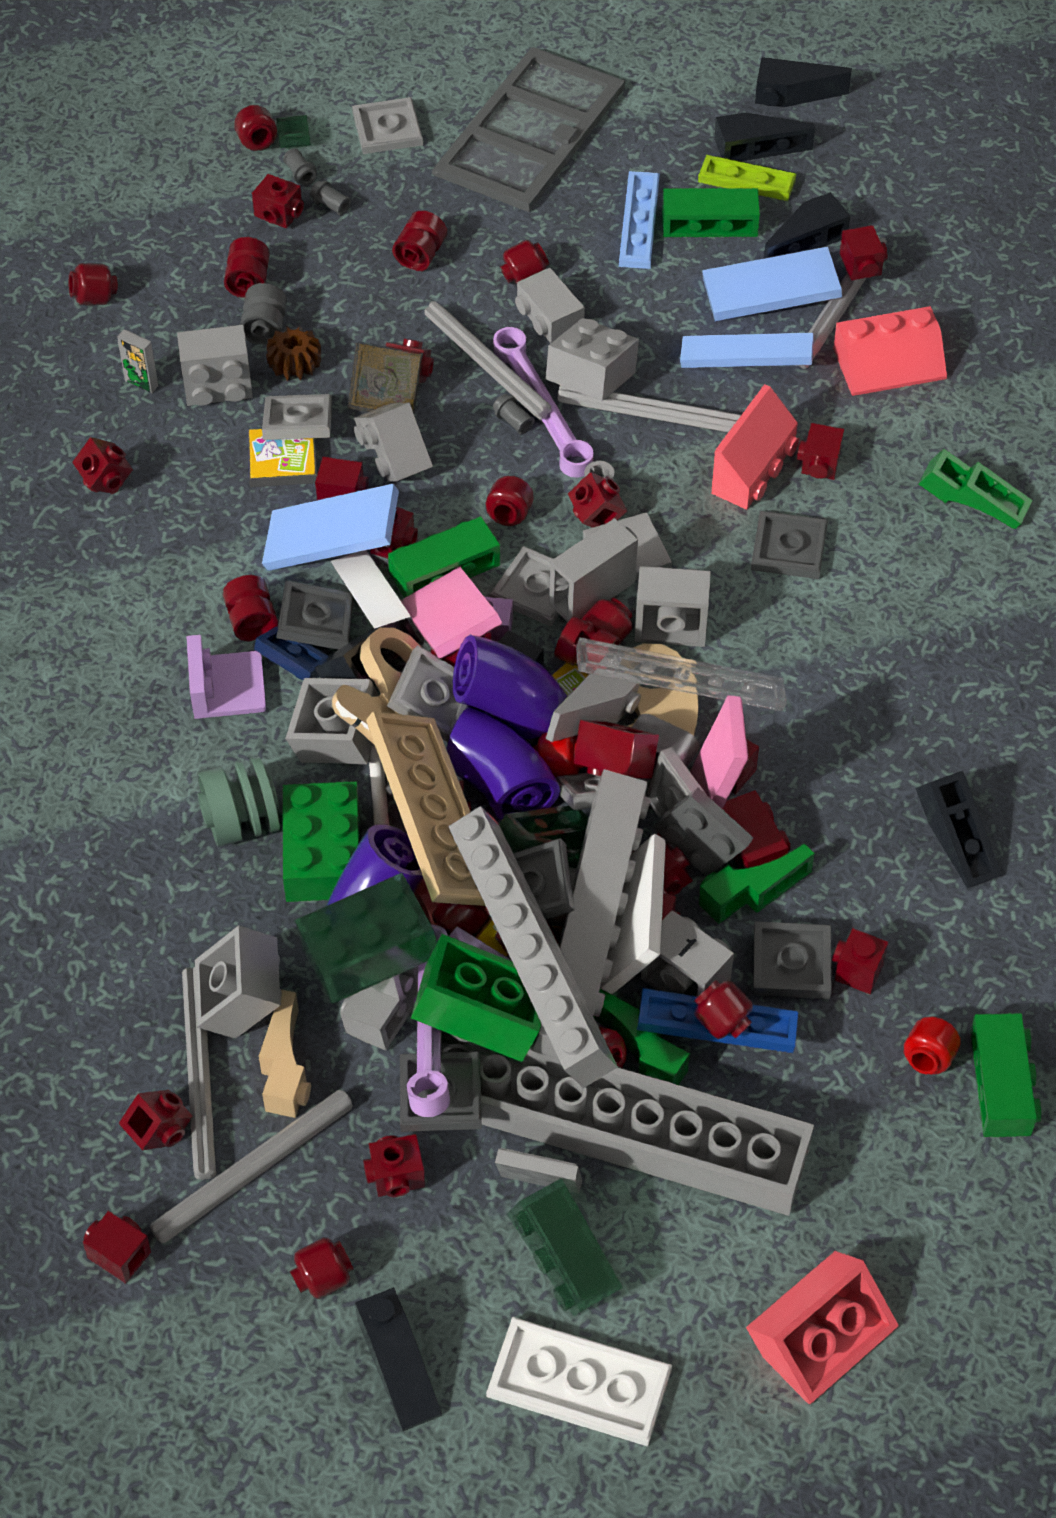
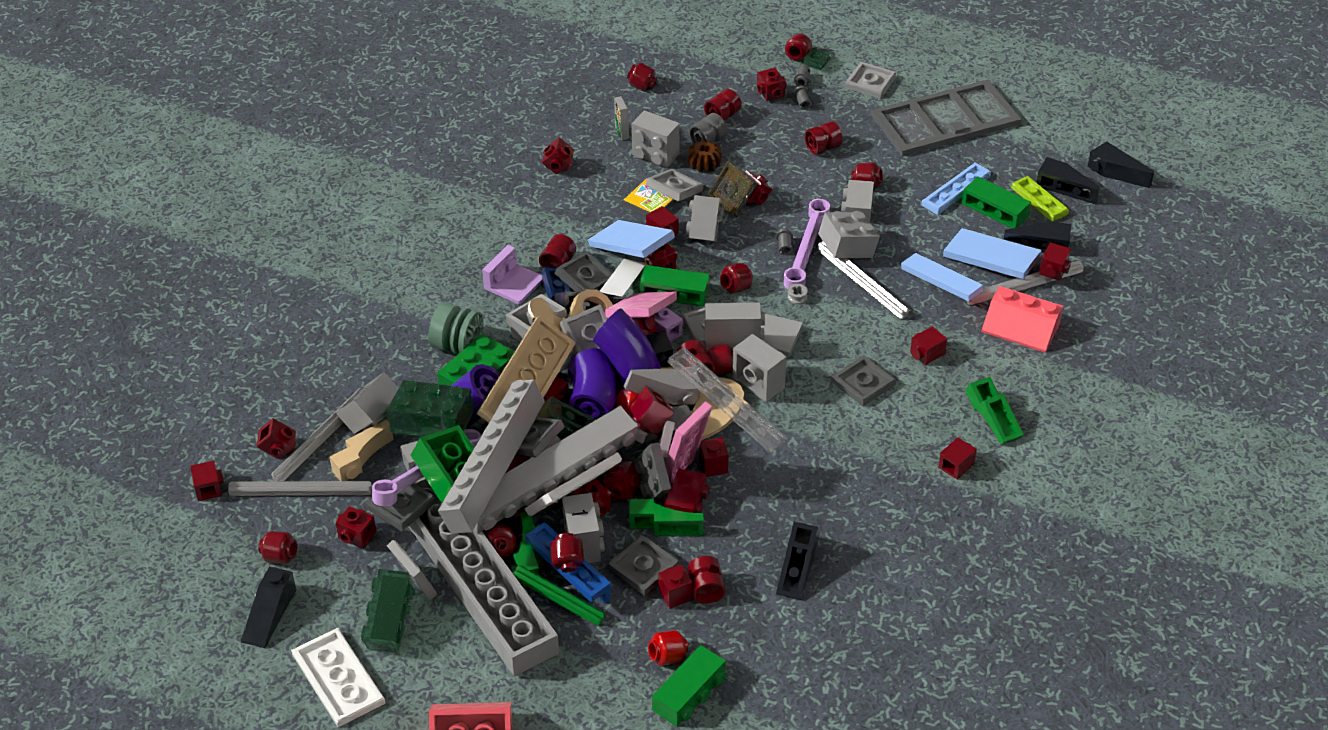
camera: 40 degrees right, 10 degrees down
light grey axle [424,301,551,420] -> none
dark red brick [568,472,627,528] -> none
coral slope [711,384,799,510] -> none
none -> green axle [513,565,605,626]
none -> dark red wheel [687,556,726,604]
none -> dark red brick [938,437,977,480]

